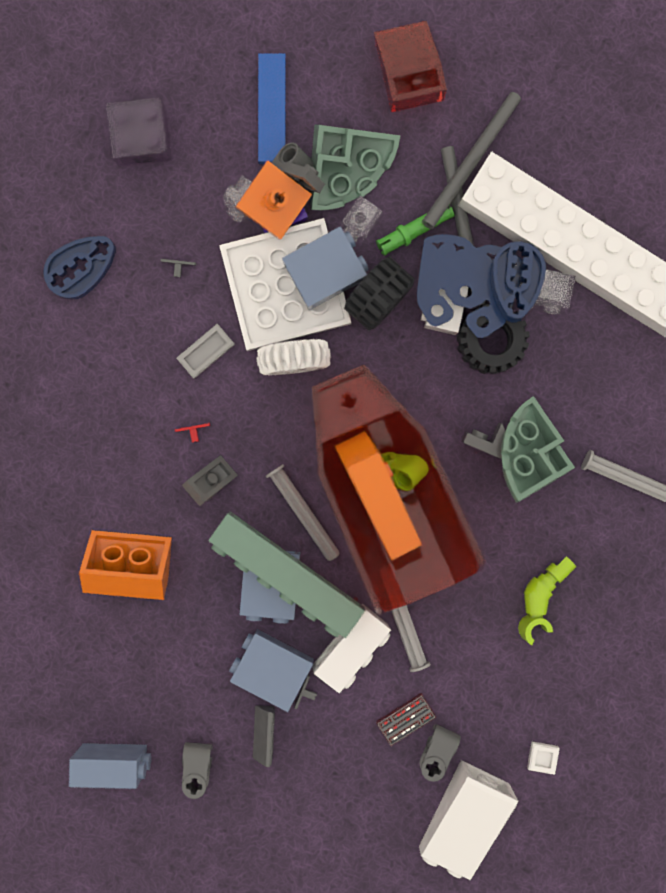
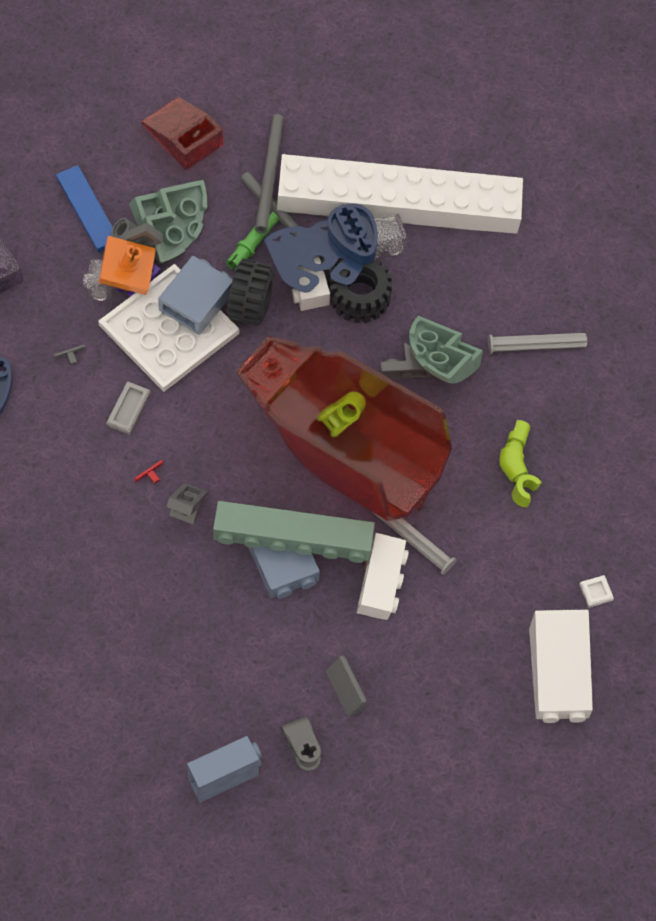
camera: 30 degrees left, 25 degrees down
orange slope [79,530,172,600] -> none
sand blue brick [229,629,314,712] -> none
white gear [257,339,331,375] -> none
light grey axle [266,464,339,561] -> none
dark grey piece [294,675,317,709] -> none
orange brick [335,431,422,560] -> none
clear brick [341,196,383,243] -> none
tile [376,693,436,746] -> none
dark grey piece [419,724,461,782] -> none

